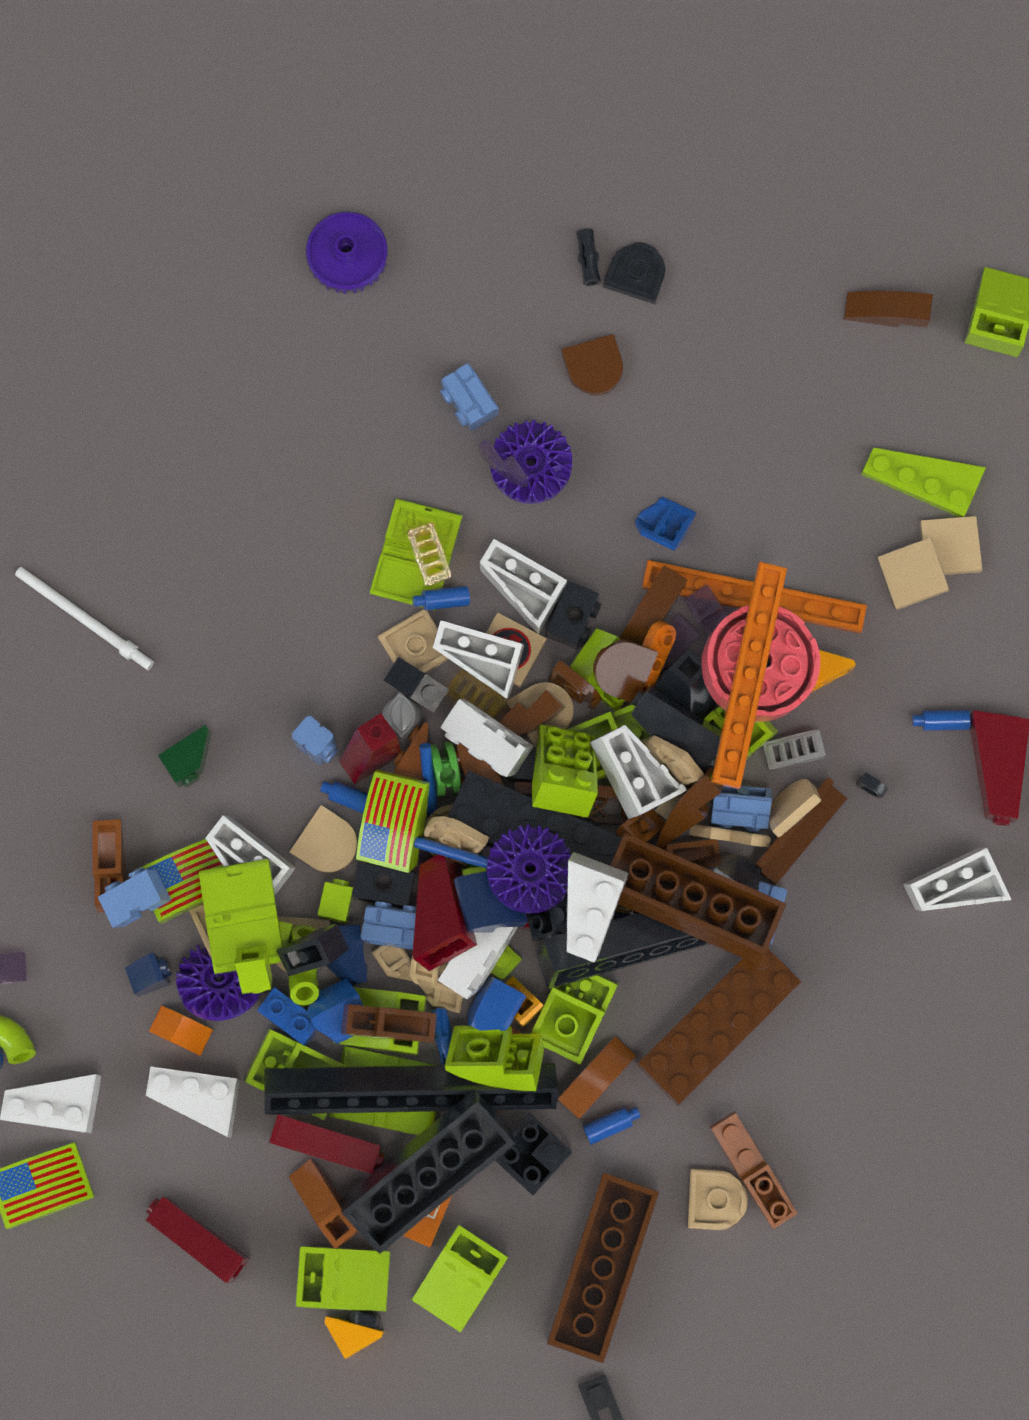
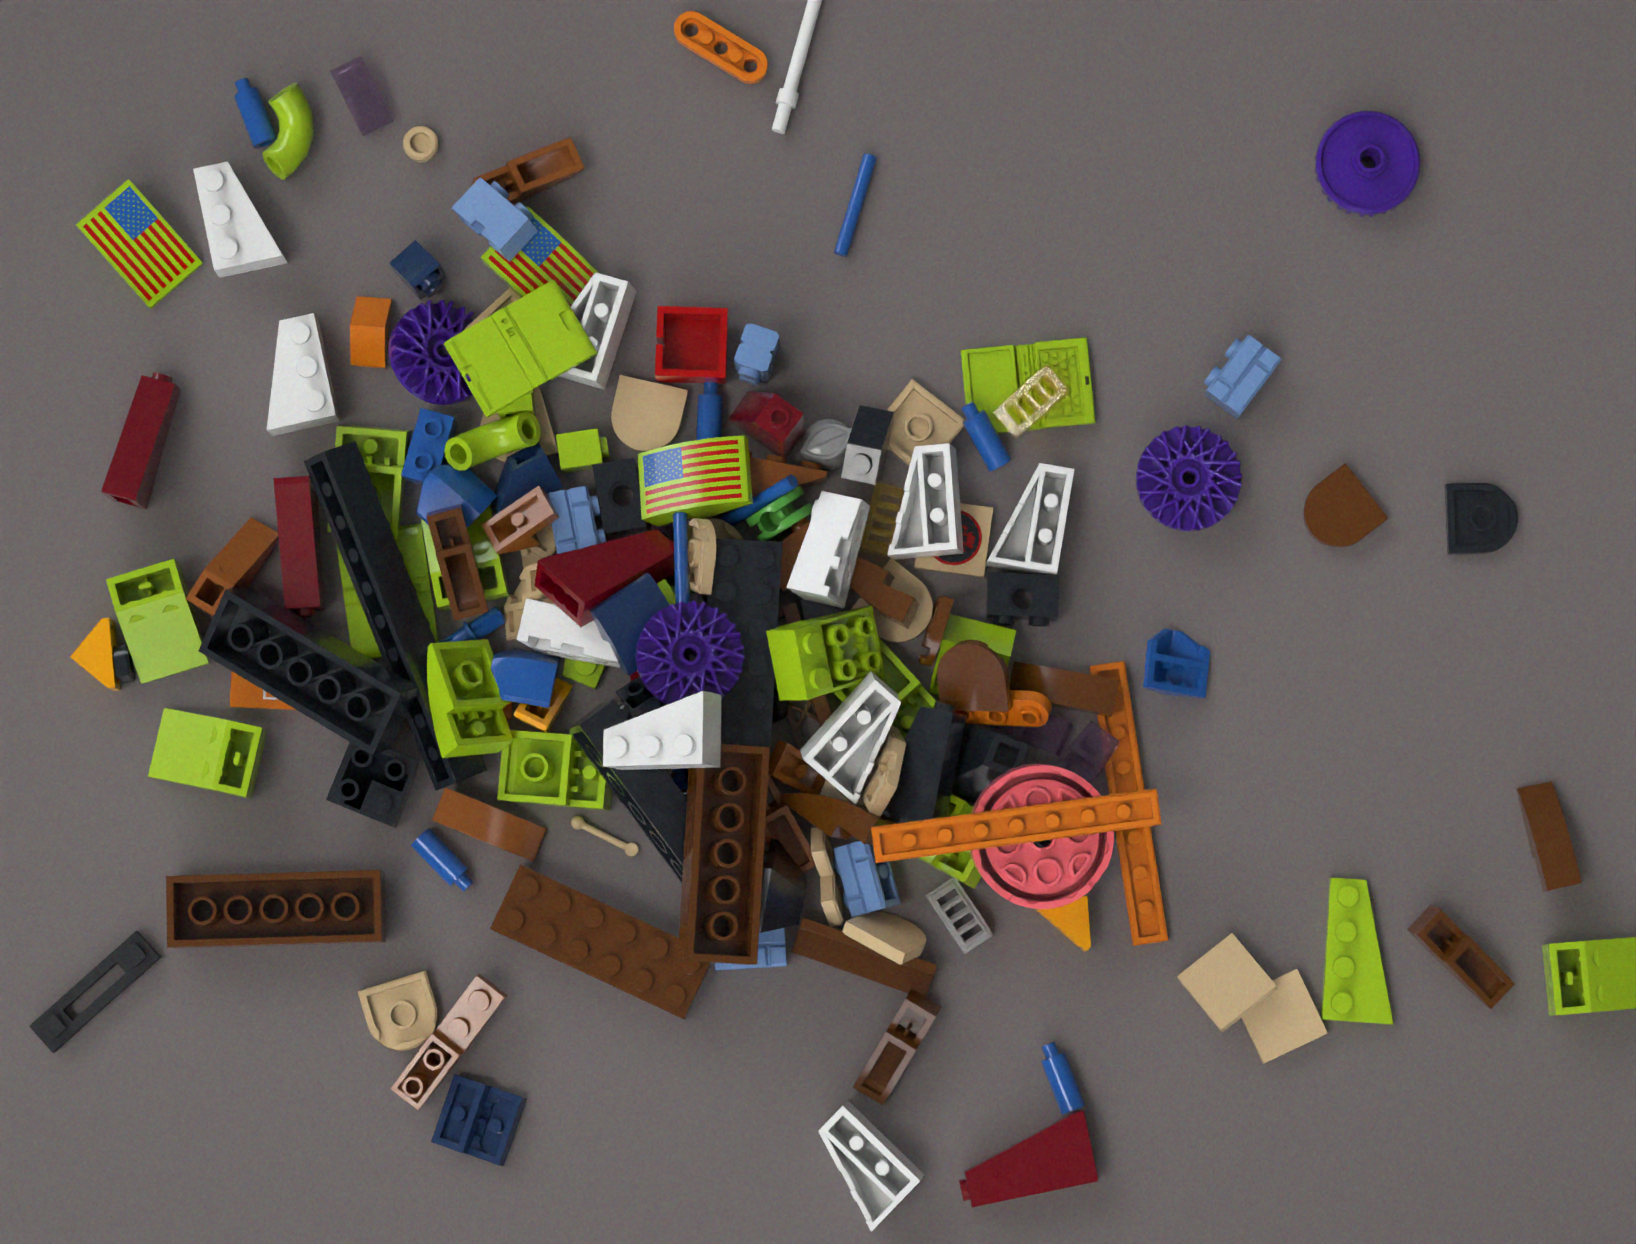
camera: 70 degrees right, 5 degrees up
dark green slope [158,724,212,788] -> none
lime brick [235,945,272,994] -> none
black slope [276,924,349,976] -> none
clear purple slope [478,439,528,488] -> none
black pin [576,228,601,286] -> none
black tile [856,773,888,798] -> none
none -> tan tile [403,126,439,163]
none -> dark blue slope [431,1074,527,1166]
none -> dark orange slope [481,486,559,554]
none -> tan hinge [571,816,638,857]
none -> red piece [655,306,729,384]
none -> orange plate [674,11,768,84]
none -> blue bar [834,154,877,257]
none -> reddish brown slope [853,988,942,1105]
none -> reddish brown slope [1407,904,1515,1009]

